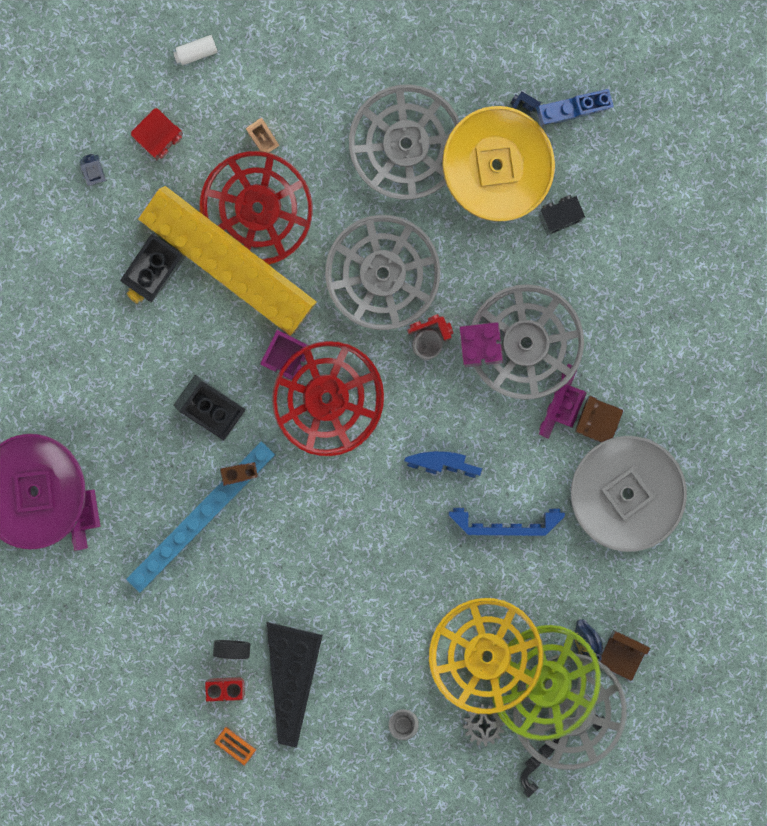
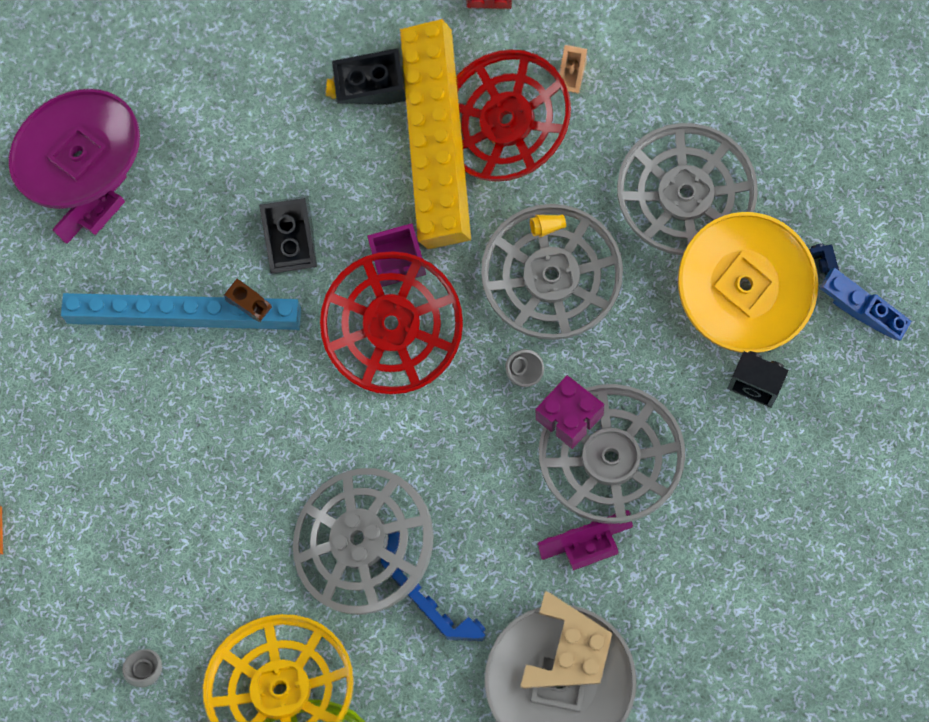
camera: 50 degrees right, 15 degrees down
red piece [205,677,245,702] -> none
black tyre [213,640,250,659] -> none
black wing [266,622,323,748] -> none
blue slope [404,451,483,478] -> none
red bracket [407,314,454,342] -> none
reddish brown bracket [574,396,623,443] -> none
none -> light grey dish [293,468,434,615]
none -> tan wing [520,591,612,689]
none -> yellow cone [530,214,566,238]

